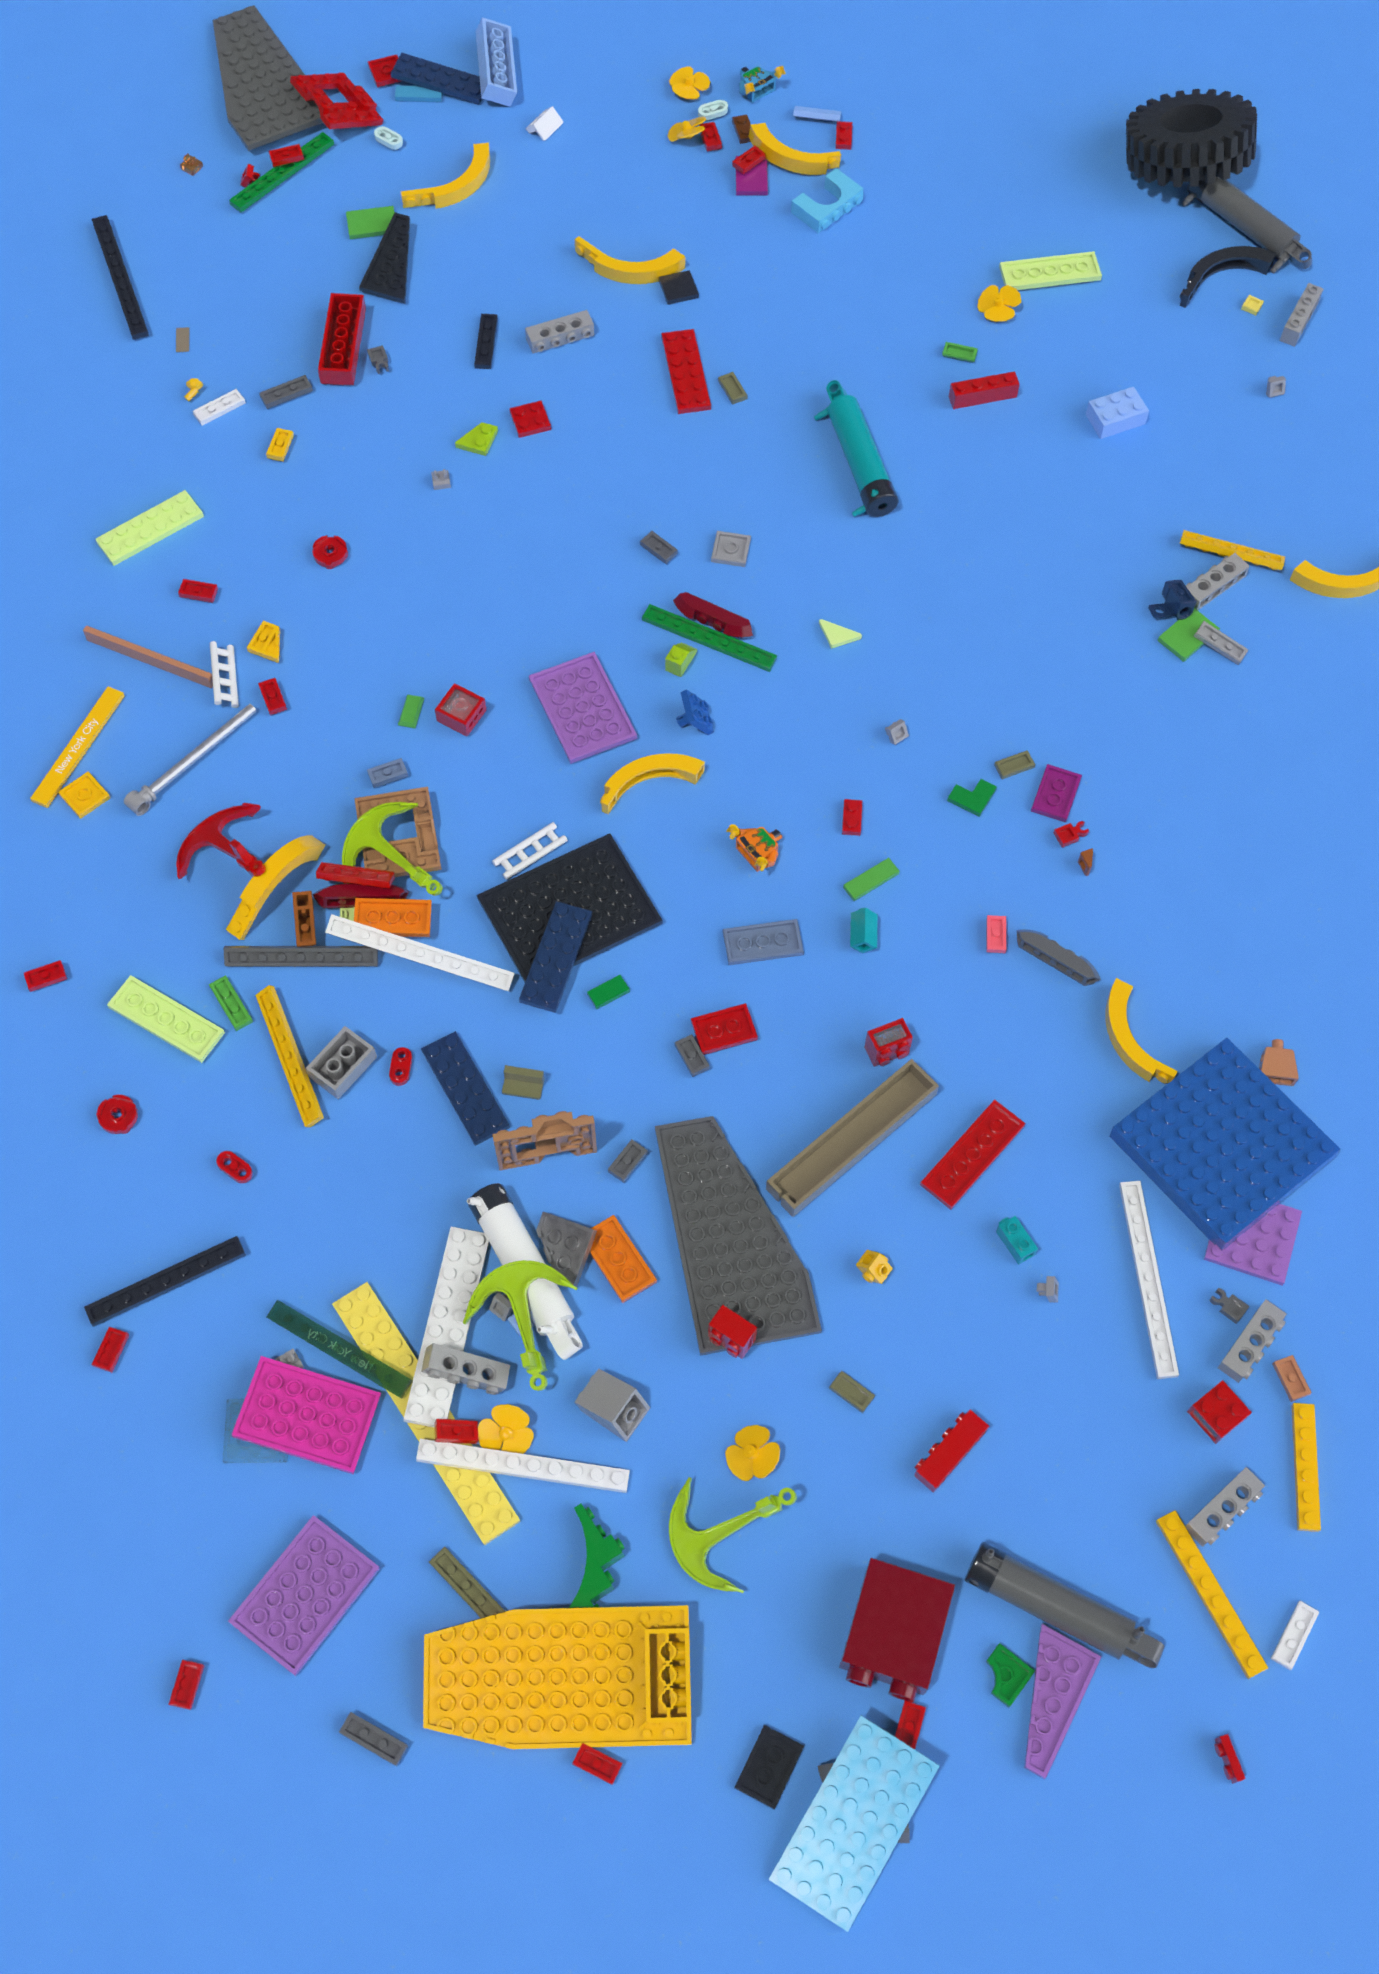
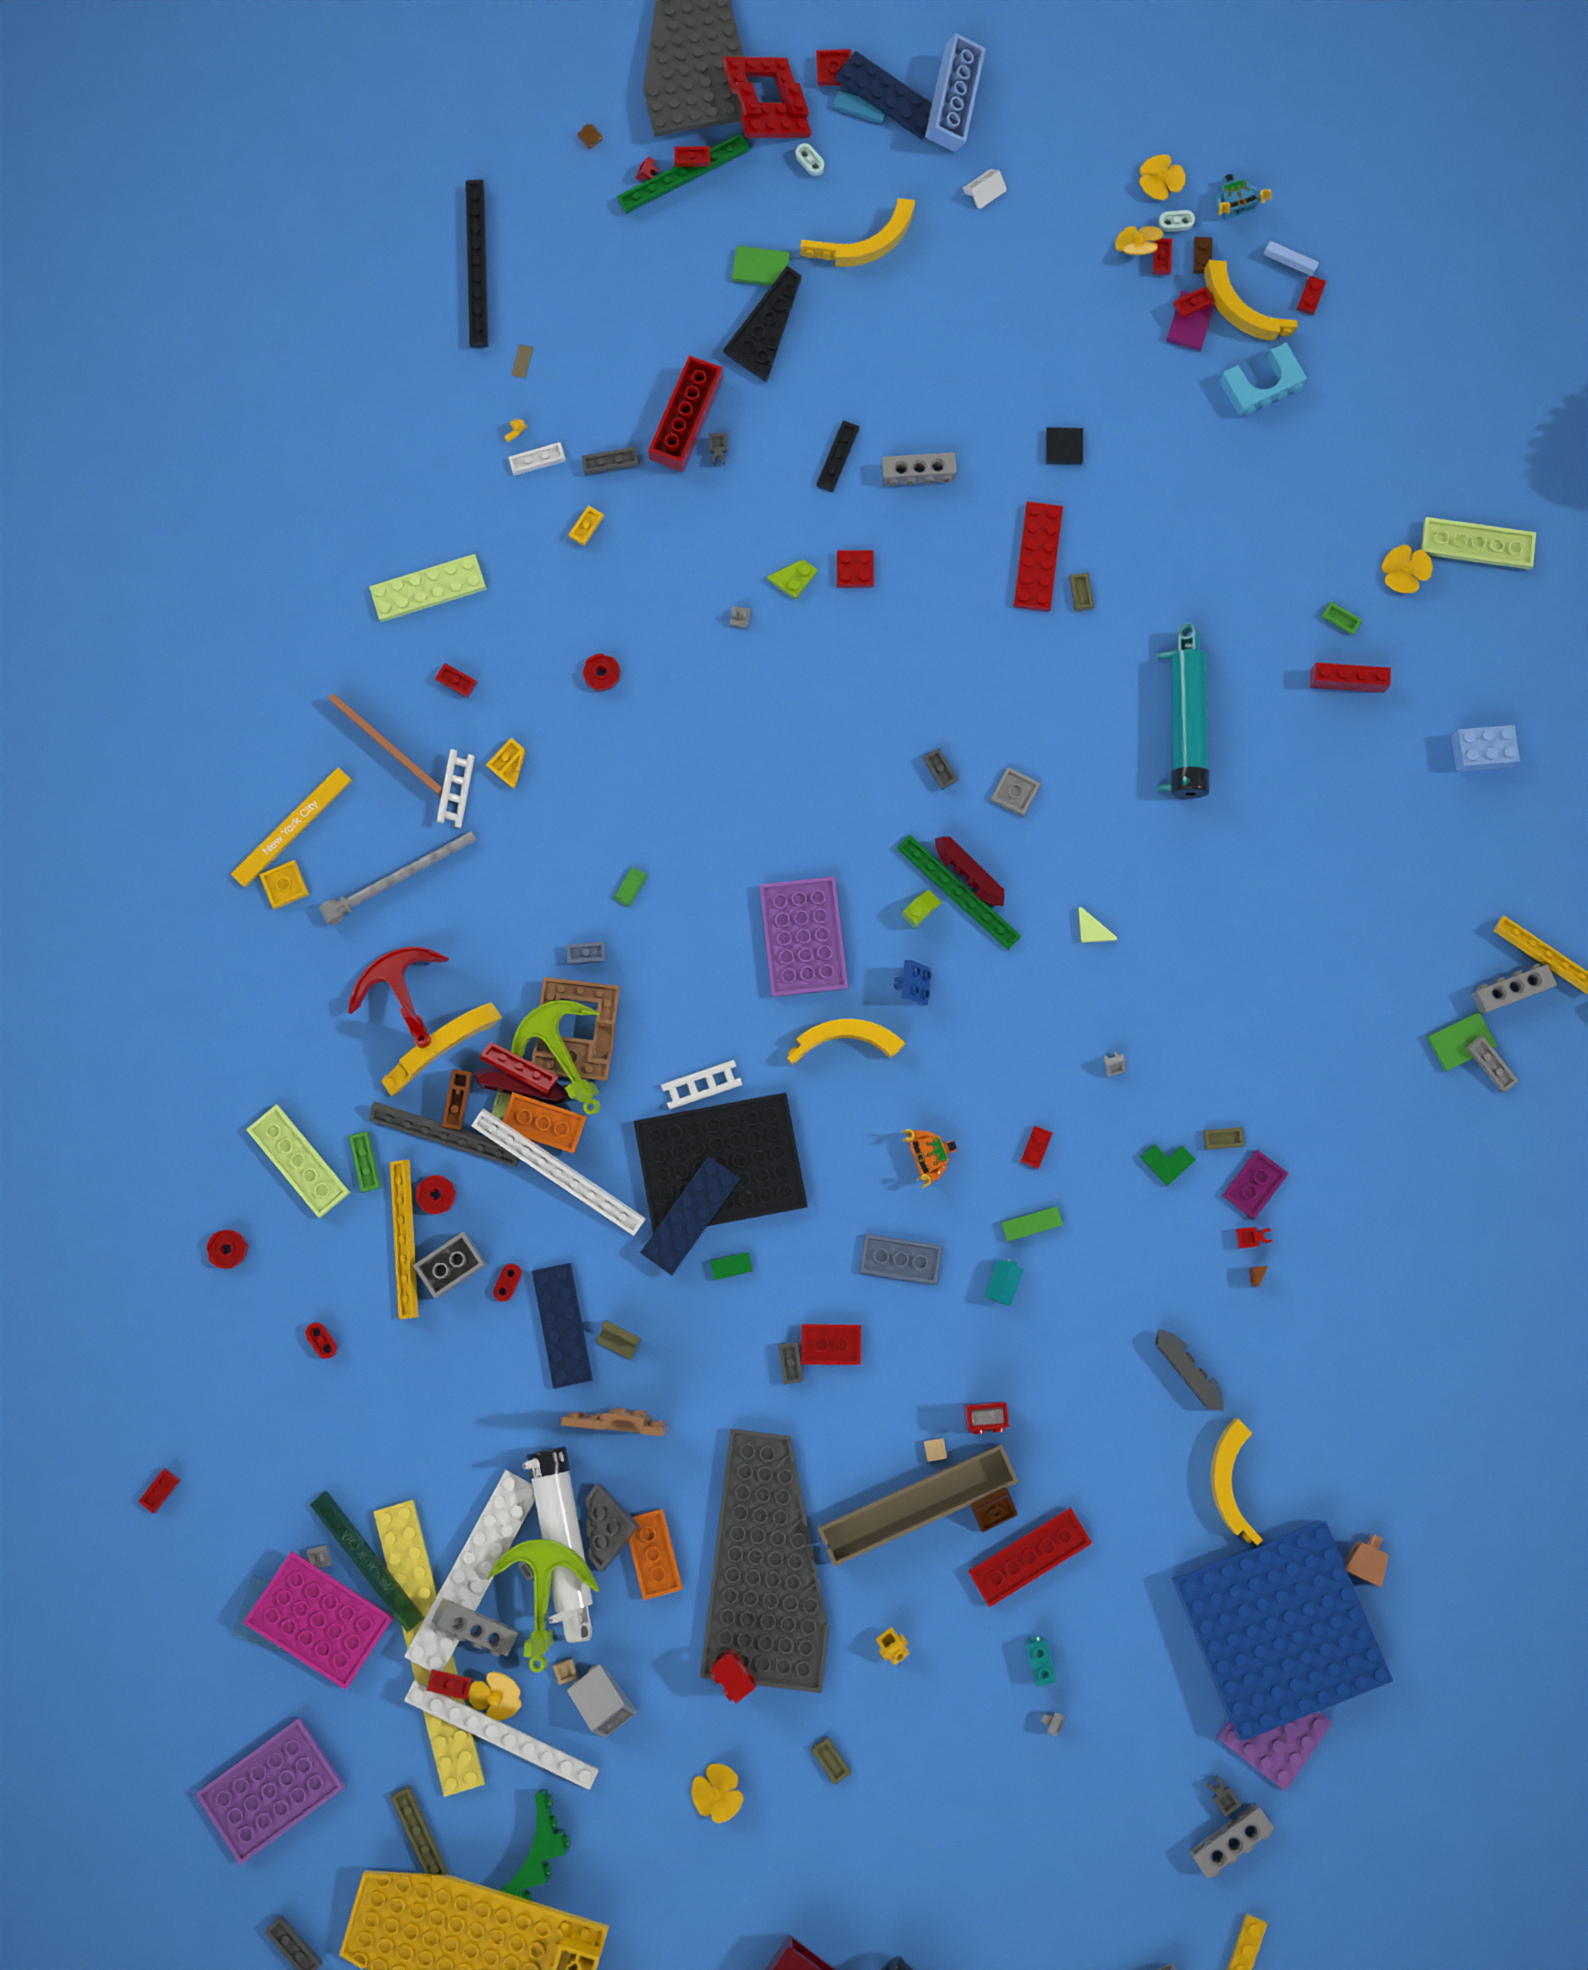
camera: 20 degrees right, 15 degrees up
red plate [24,960,67,992] -> none
black plate [84,1236,246,1327] -> none
red plate [168,1660,205,1710] -> none
red plate [258,678,287,715] -> none
piece [435,683,486,737] -> none
yellow arch [575,236,685,284] -> none
dark grey plate [608,1139,648,1183] -> none
lime piece [669,1477,797,1593] -> none
red brick [914,1410,989,1493] -> none
coral plate [986,915,1006,953] -> none
white plate [1119,1181,1179,1379] -> none
dark blue piece [1148,580,1197,619] -> none
red piece [1187,1380,1252,1444] -> none
nougat plate [1272,1355,1311,1402] -> none
none -> red plate [416,1175,456,1215]
none -> tan tile [552,1658,579,1686]
none -> tan tile [923,1438,947,1462]
none -> reddish brown tile [970,1487,1018,1533]

